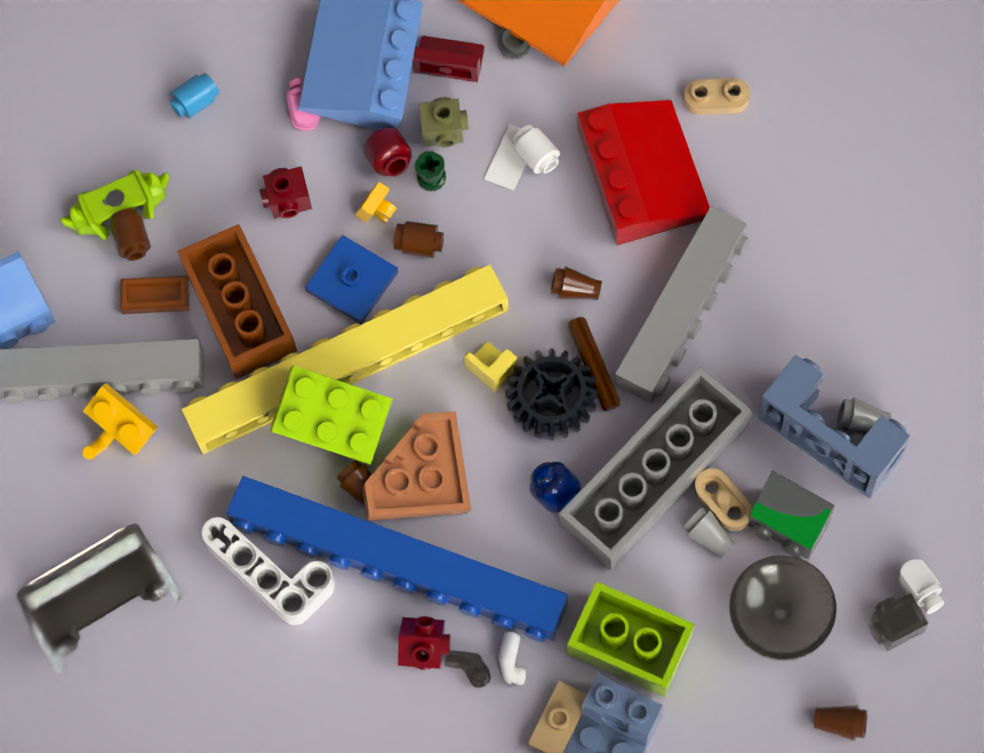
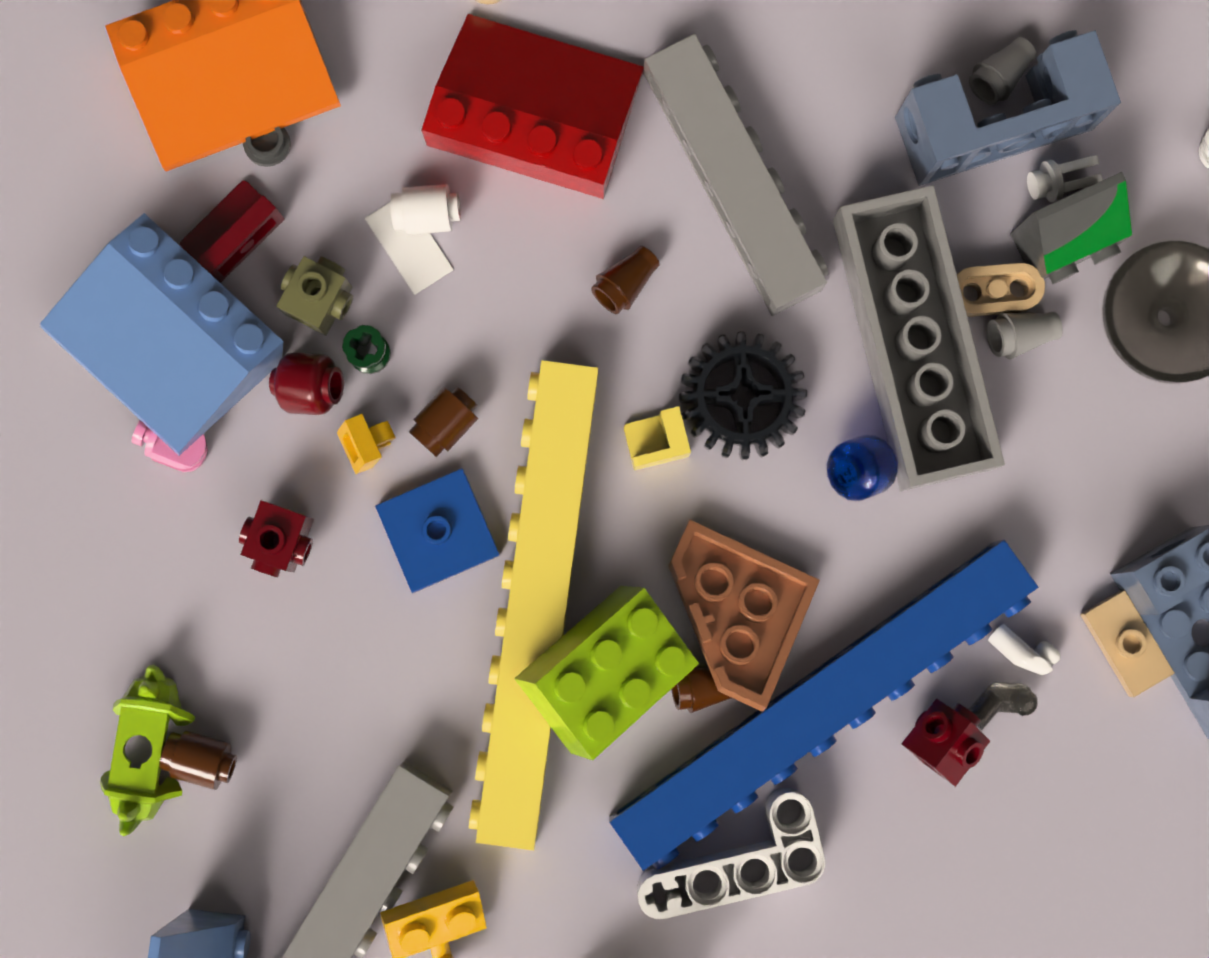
camera: 65 degrees left, 15 degrees up
dark orange tile [120,276,189,314] -> none
dark azure brick [169,72,220,119] -> none
dark orange brick [177,224,298,379] -> none
lime brick [567,581,695,697] -> none
reddish brown axle [568,317,620,411] -> none
none -> white arm [1027,155,1103,202]

